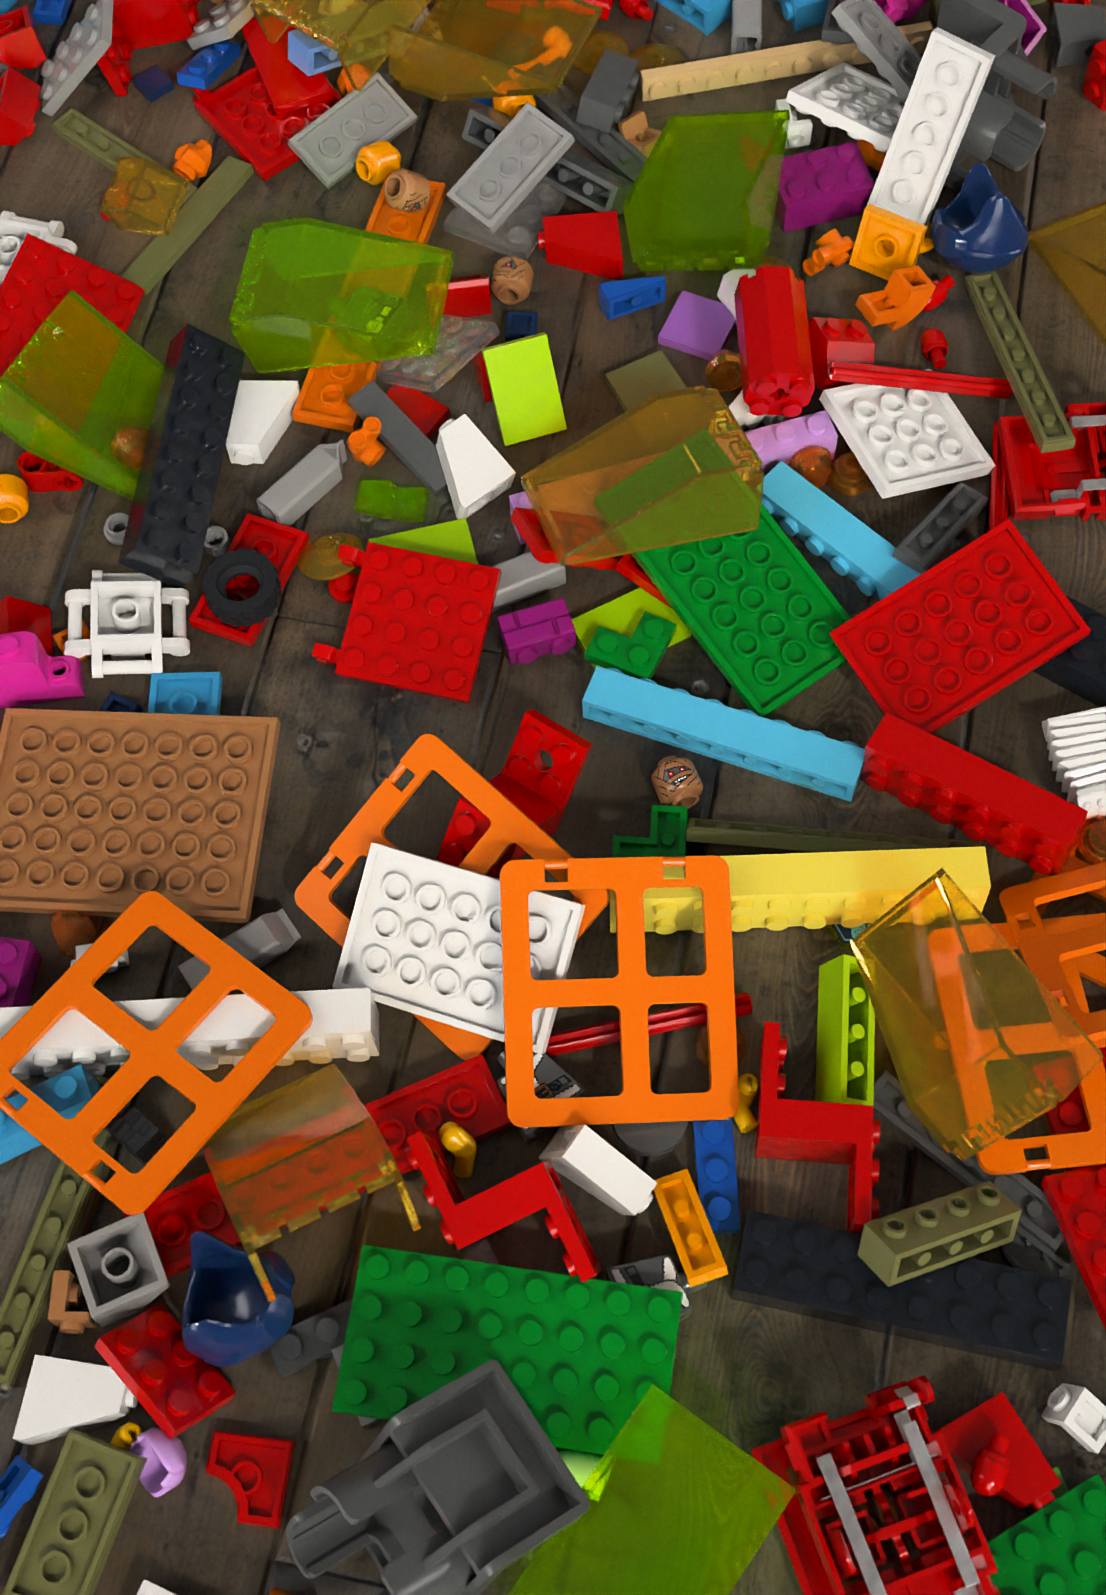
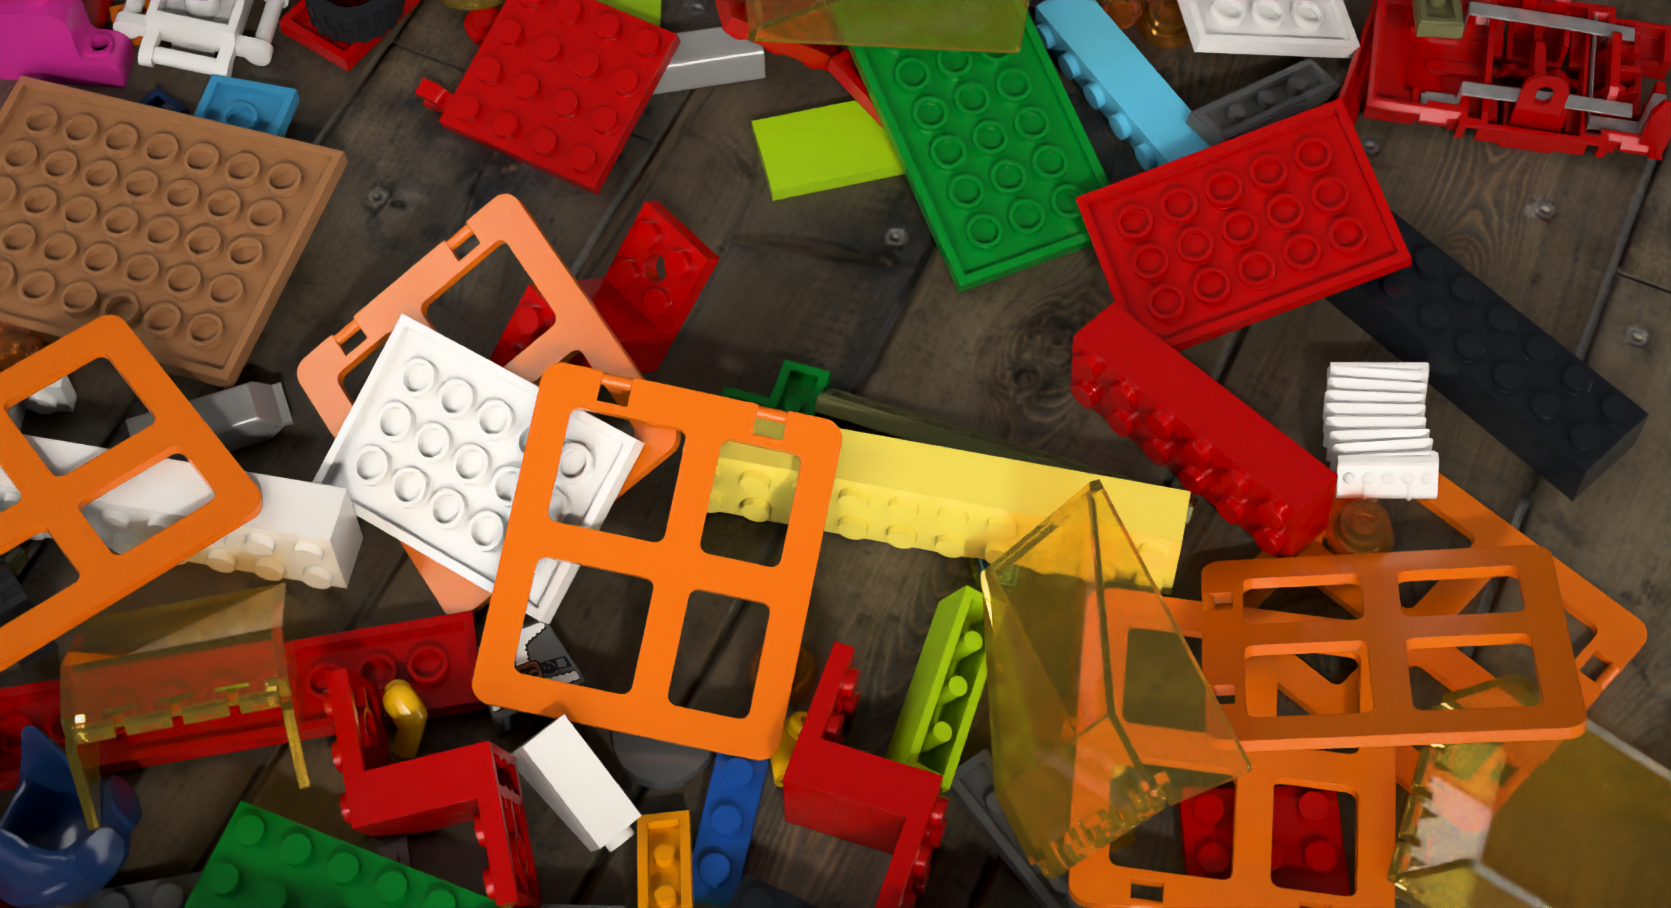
camera: 10 degrees right, 5 degrees down
magenta brick [497,598,576,665] -> none
red axle [533,992,753,1057] -> none
medium azure brick [582,666,865,802] -> none
green plate [584,611,677,679] -> none
medium nougat head [651,756,703,808] -> none

